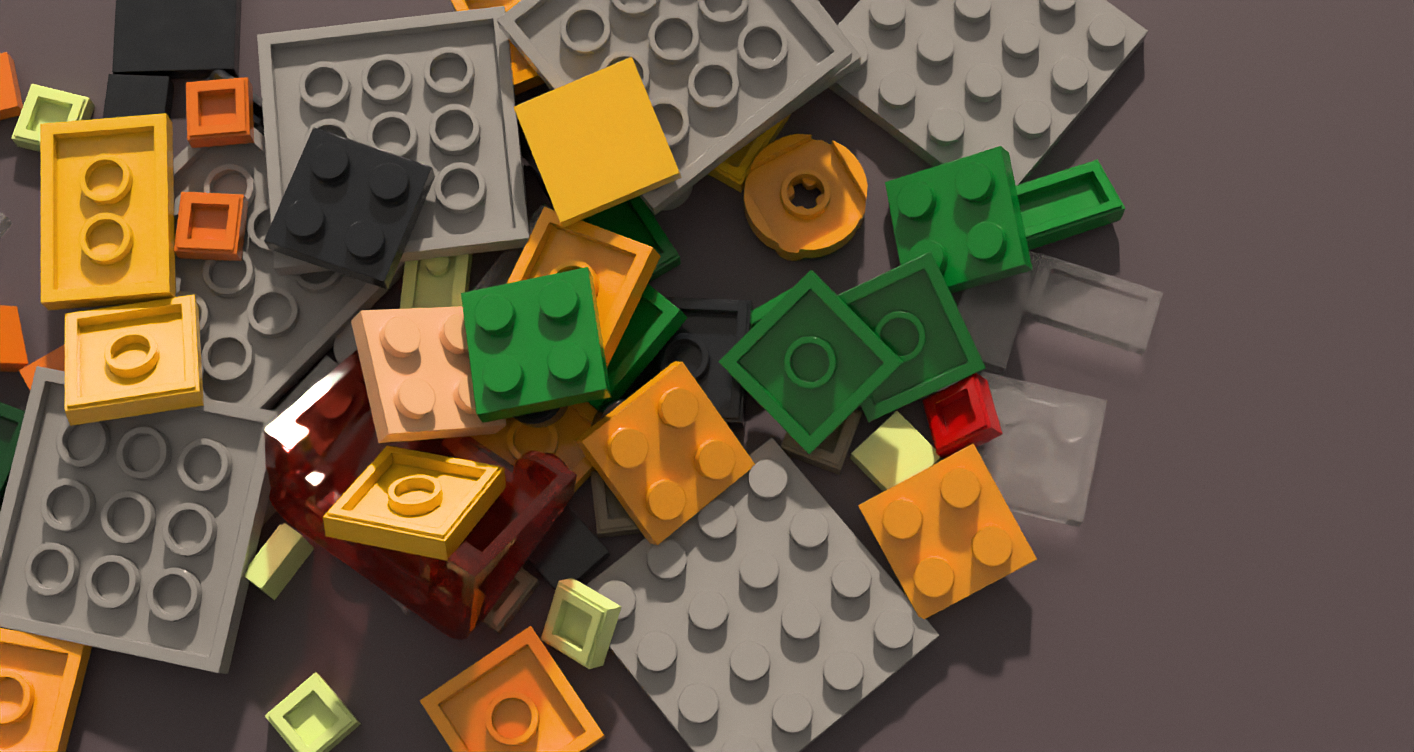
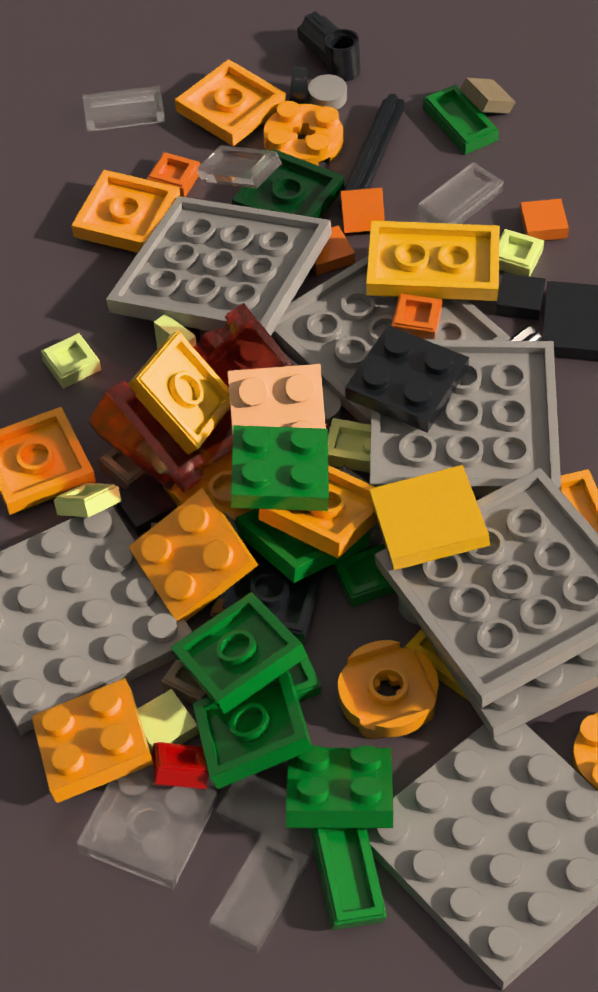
camera: 100 degrees right, 20 degrees down
yellow tile [65,295,204,426] -> none
orange tile [186,77,254,148] -> none

